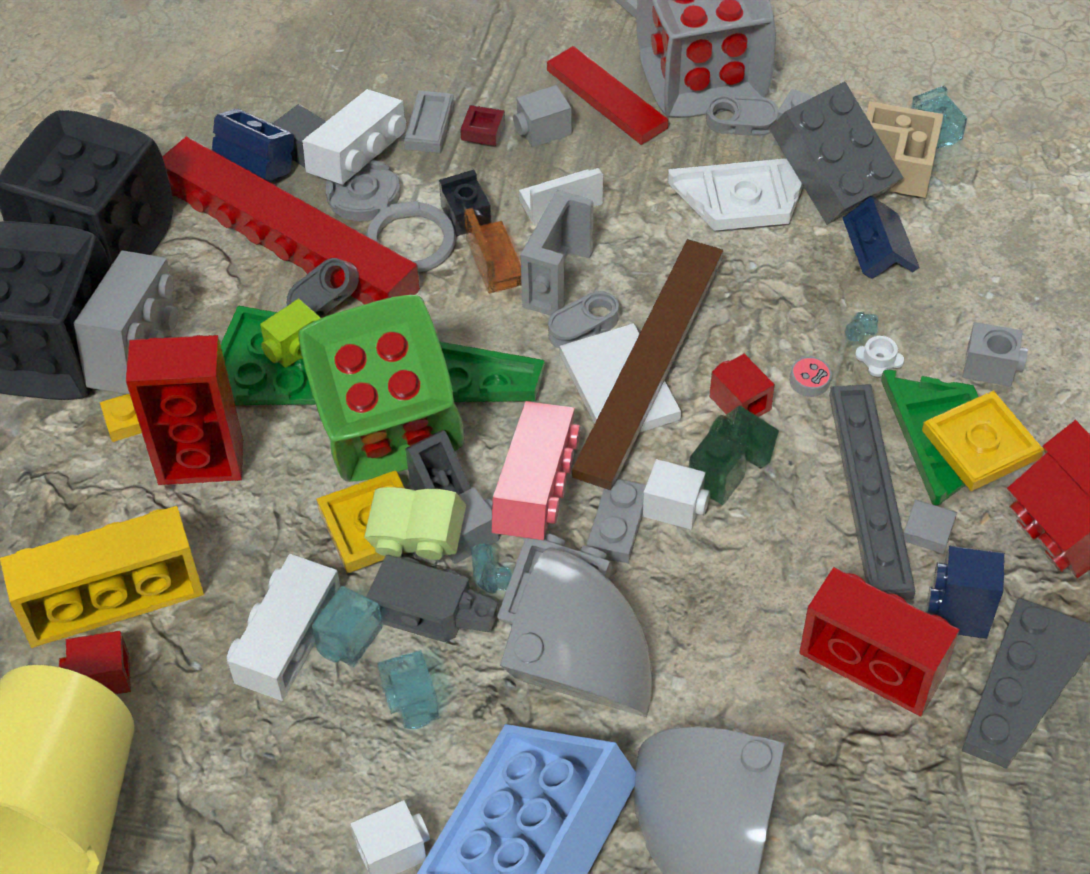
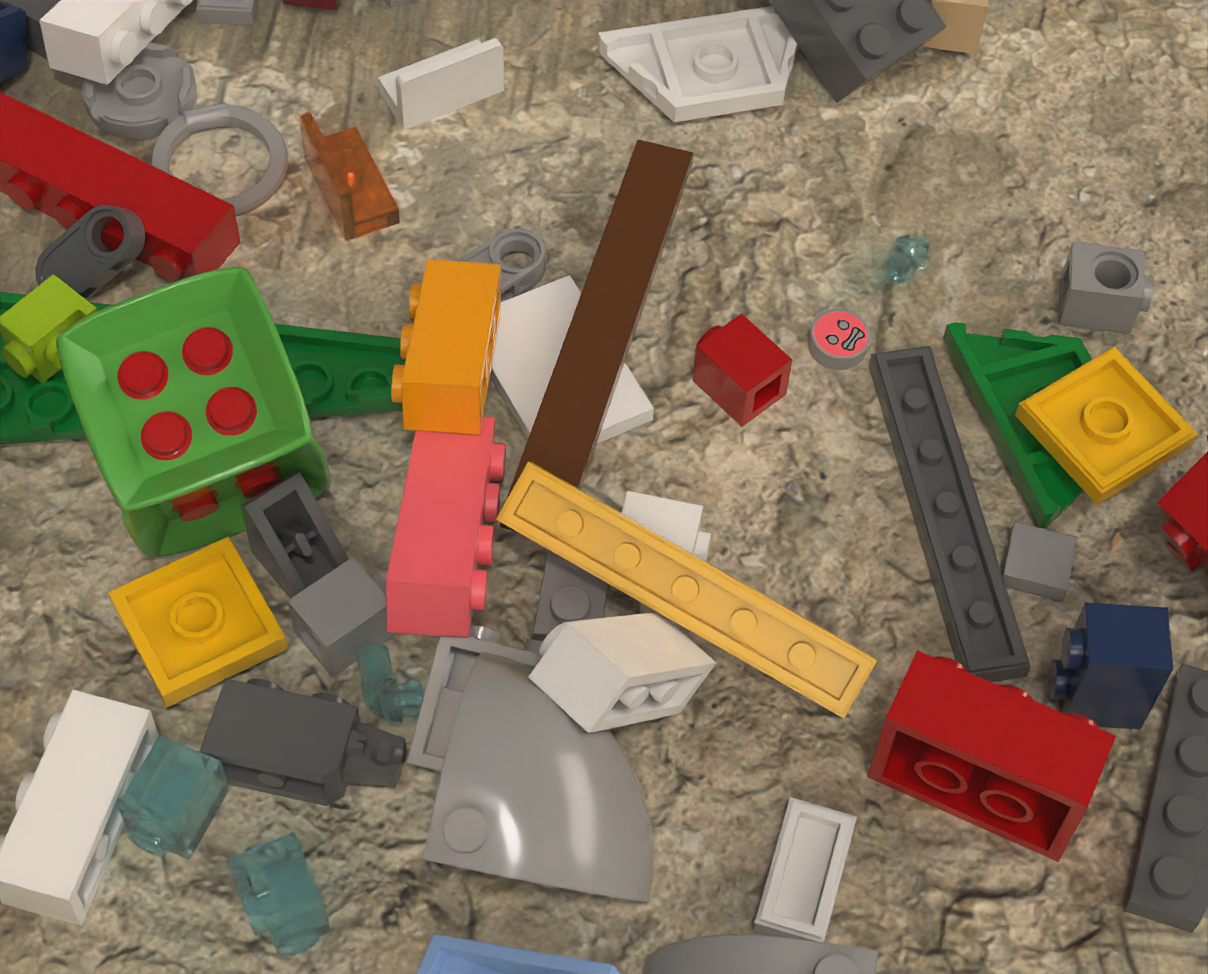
camera: 10 degrees left, 5 degrees up
yellowish green brick [364,487,466,560] -> none
black brick [439,170,492,237] -> none
light grey panel [520,190,593,316] -> none
clear green brick [689,429,748,505] -> none
clear green bracket [707,405,779,469] -> none
dark blue panel [843,196,920,279] -> none
white plate [855,336,904,377] -> none
none -> light orange brick [391,259,501,435]
none -> yellow tile [496,462,878,718]
none -> white brick [528,612,716,733]
none -> white tile [753,797,857,942]

